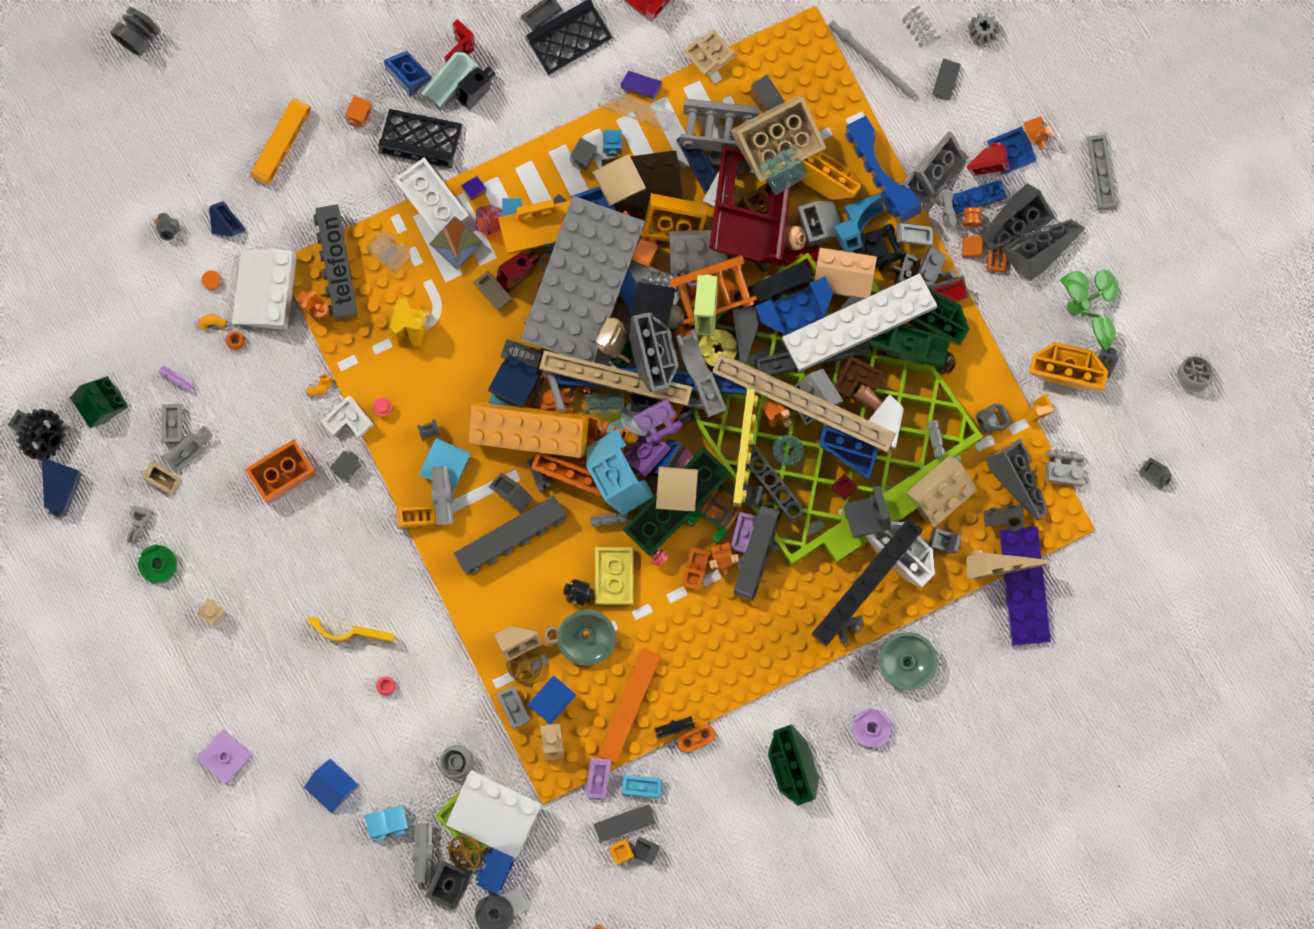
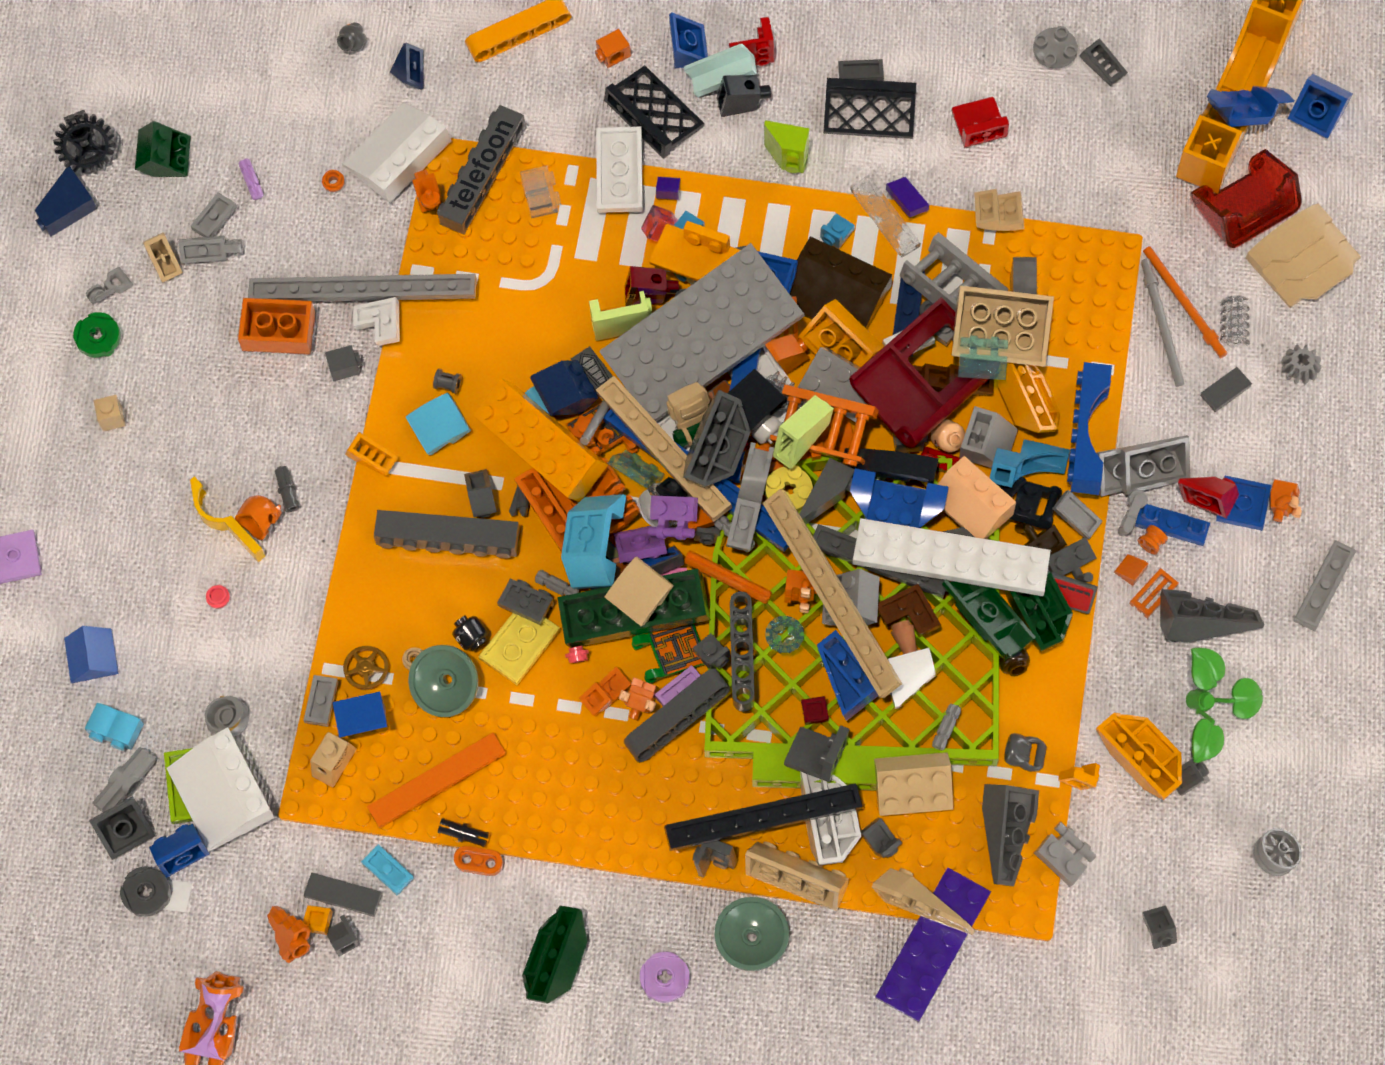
camera: 40 degrees right, 10 degrees down
light orange arm [198,314,228,330] -> none
orange tile [202,270,221,290] -> none
light orange arm [307,374,332,397] -> none
coral plate [373,398,392,417] -> none
yellow piece [389,297,430,347] -> none
tile [429,216,483,270] -> none
light grey piece [431,466,454,525] -> none
pearl gold wheel [448,835,482,871] -> none
dark tan tile [473,271,512,312] -> none
tan slope [494,626,542,662] -> none
dark grey brick [570,138,597,171] -> none
lavender plate [585,758,611,799] -> none
tan slope [592,154,646,206] -> none
light yellow plate [733,389,758,507] -> none
dark grey wedge [981,183,1055,251] -> none
dark grey plate [984,504,1024,531] -> none
none -> orange helmet [235,495,282,540]
none -> light grey plate [248,274,477,302]
none -> orange rock [267,906,311,963]
none -> dark grey axle [275,466,300,512]
none -> dark grey bracket [497,578,554,625]
none -> yellowish green panel [589,291,652,341]
none -> orange axle [684,551,772,604]
none -> tan slope [745,842,849,912]
none -> lime slope [764,120,810,173]
none -> orange bar [1143,246,1228,358]

